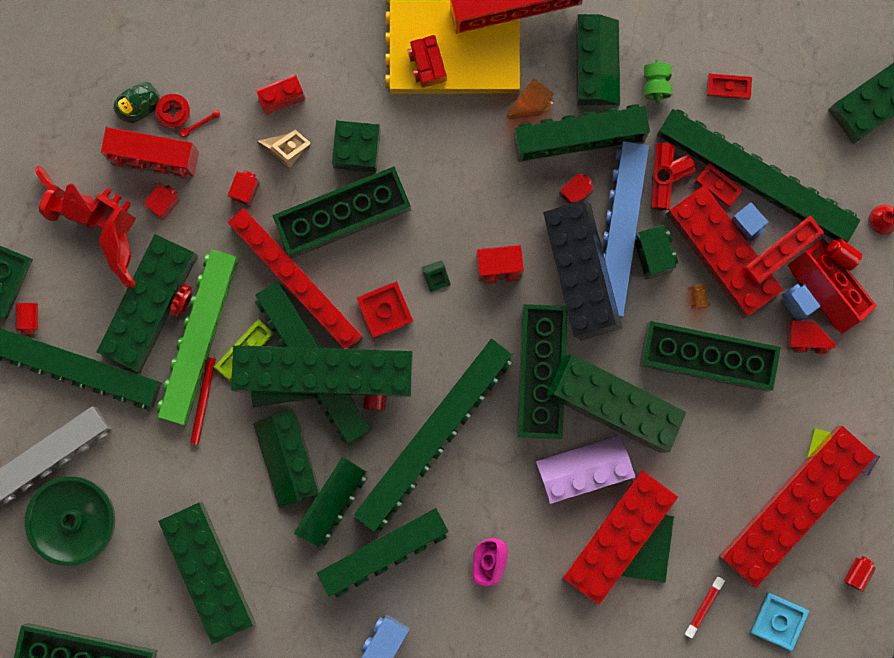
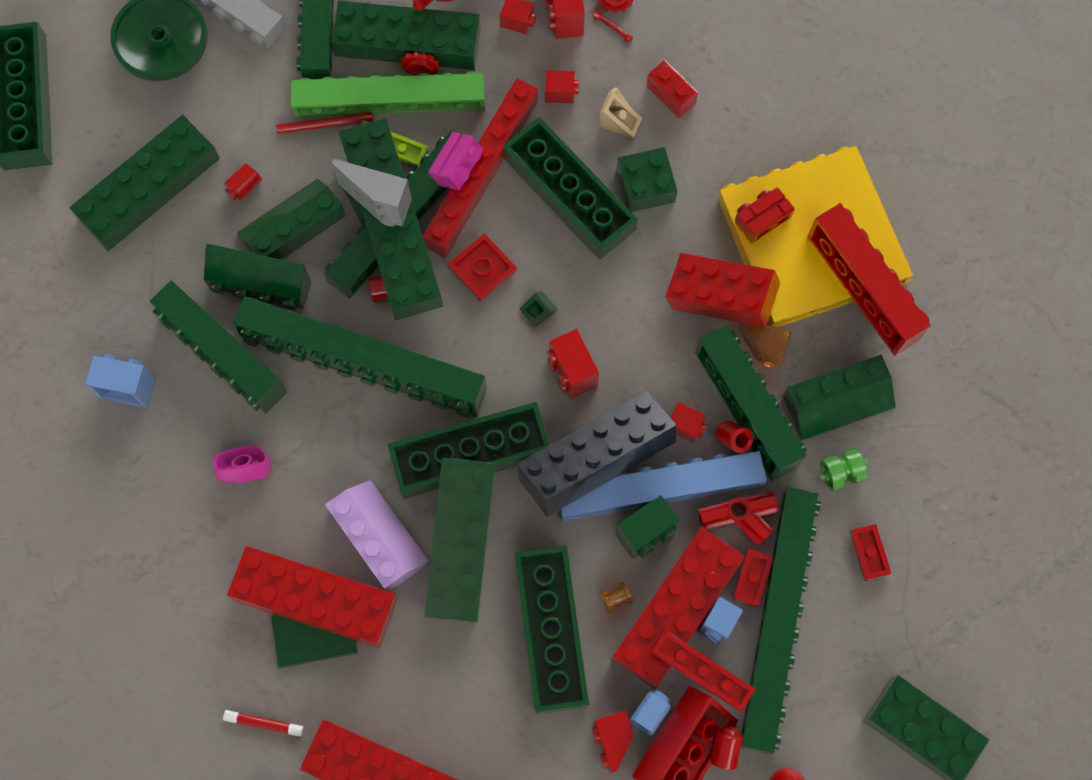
camera: 70 degrees right, 10 degrees down
none -> red brick [224,163,262,201]
none -> light grey slope [332,159,412,227]
none -> dark pink brick [428,132,483,190]
none -> red brick [665,253,780,328]
none -> red brick [716,420,753,453]

